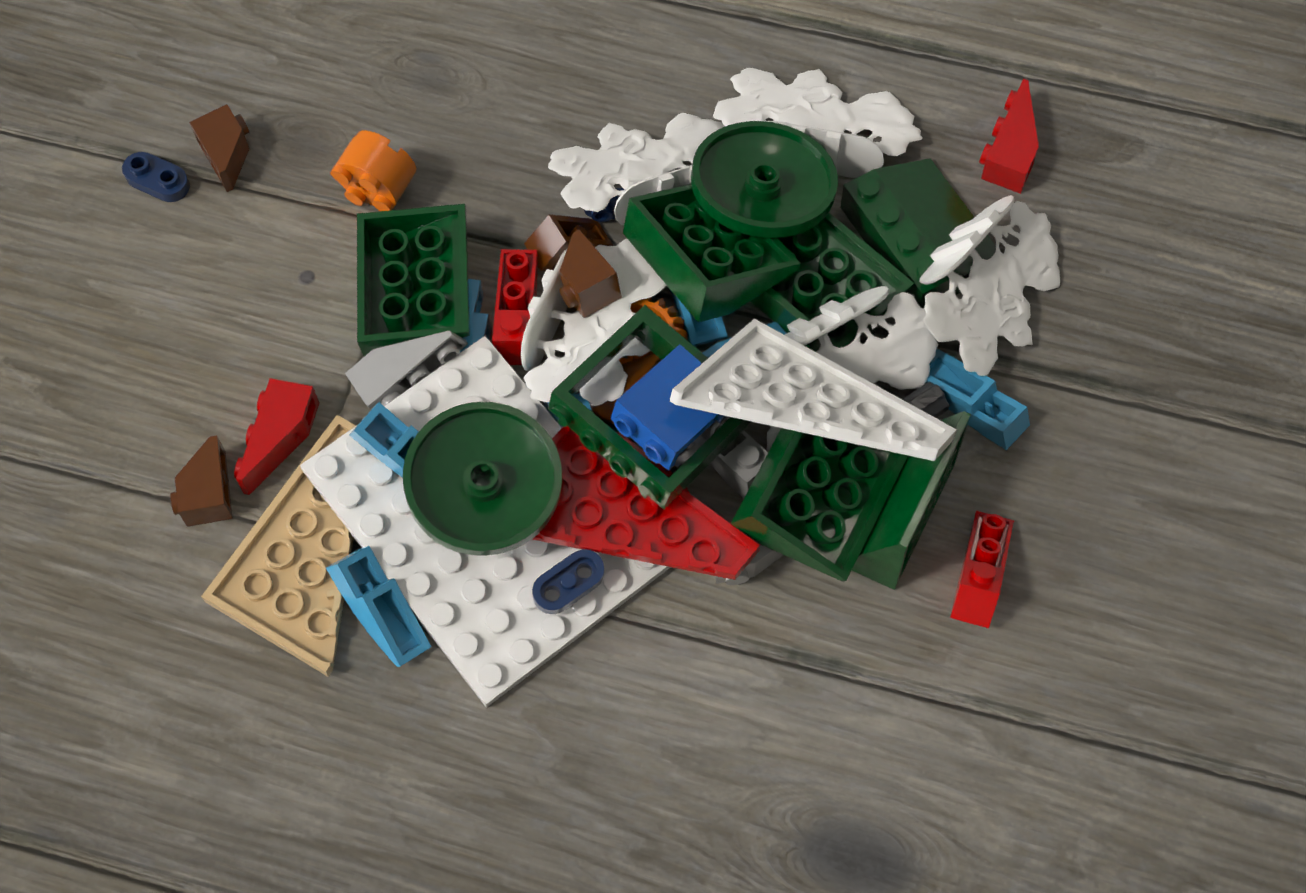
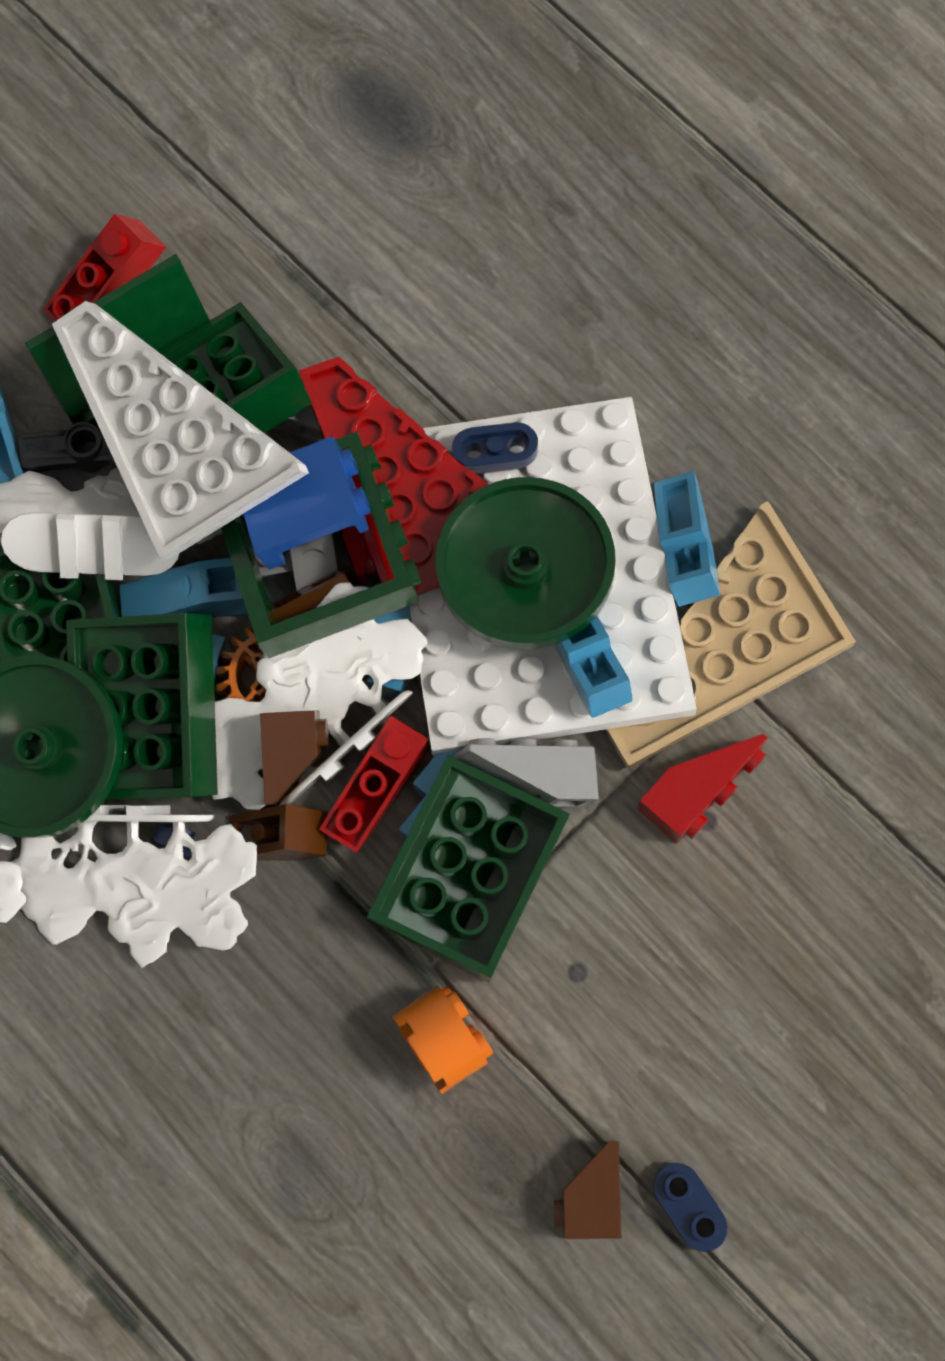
camera: 150 degrees left, 10 degrees up
reddish brown slope [170,435,233,527] -> none

